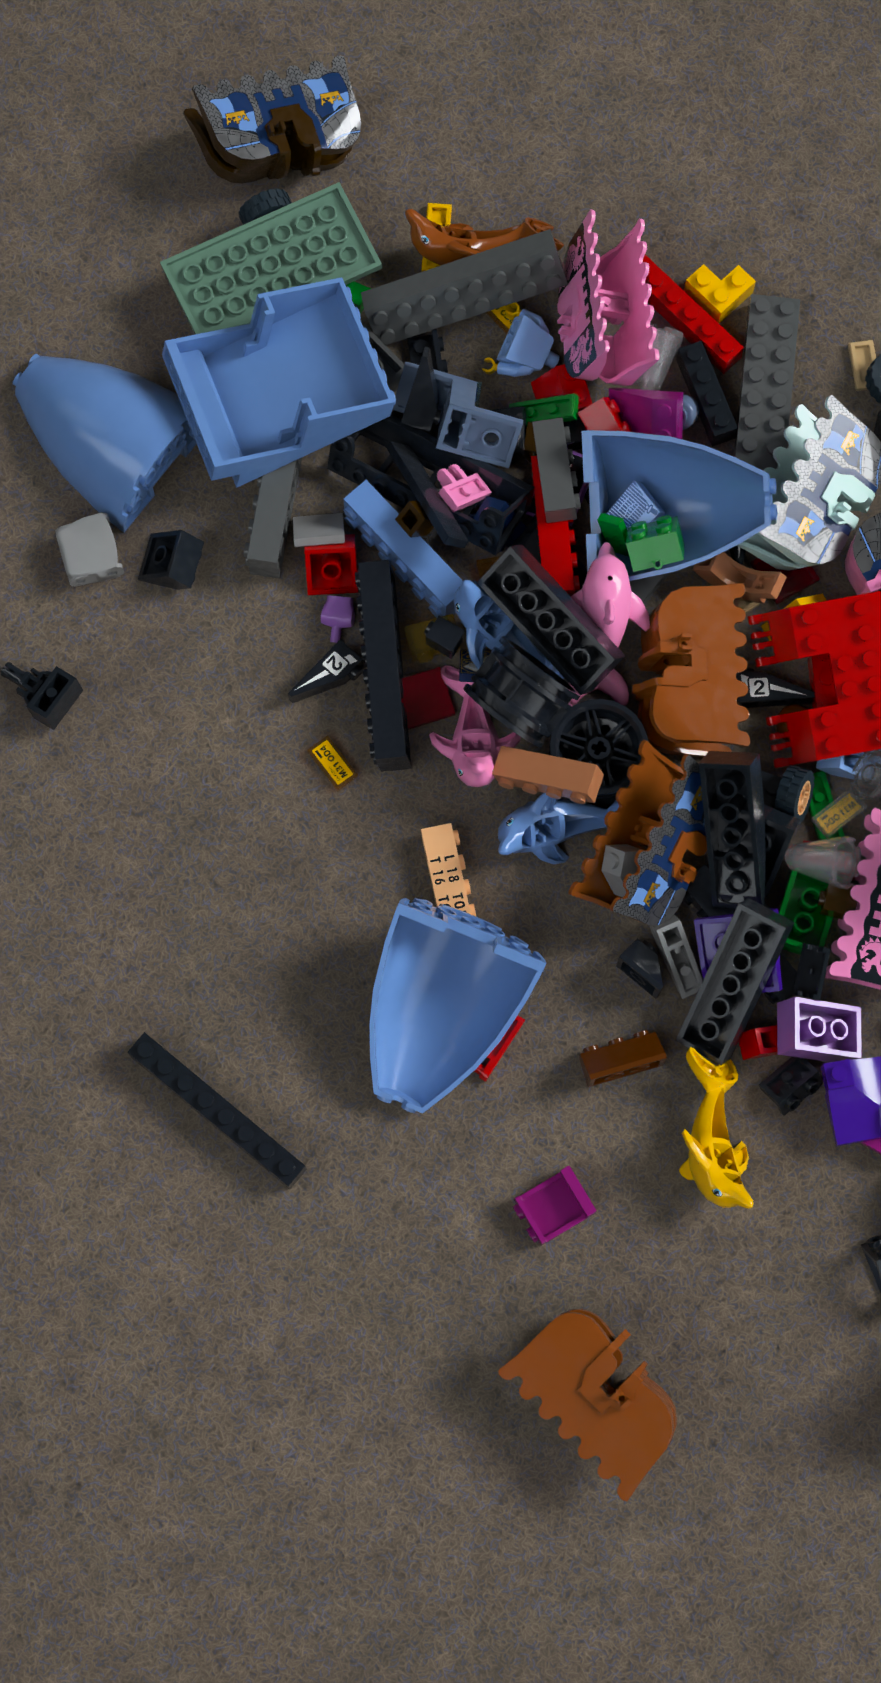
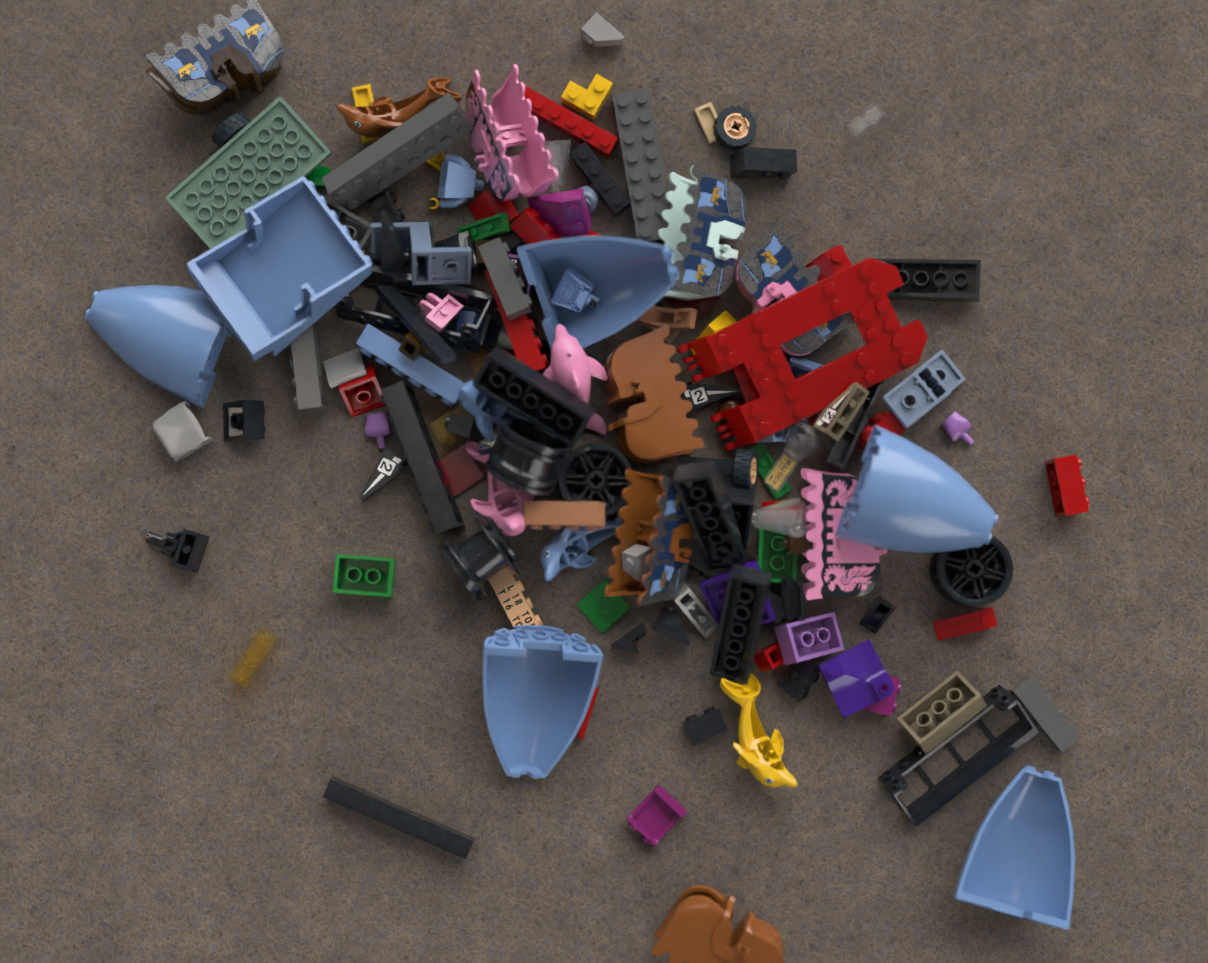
camera: 15 degrees left, 10 degrees up
tile [307,735,358,792] -> none
reddish brown slope [579,1030,667,1087] -> none
green tile [597,513,629,556] -> none
green brick [626,515,685,572] -> none
none -> clear yellow brick [228,628,280,688]
none -> green brick [333,554,397,597]
none -> black wheel [438,515,520,602]
none -> green tile [577,579,631,633]
none -> light grey slope [581,12,625,47]
none -> black slope [611,623,647,653]
none -> black brick [683,706,728,745]

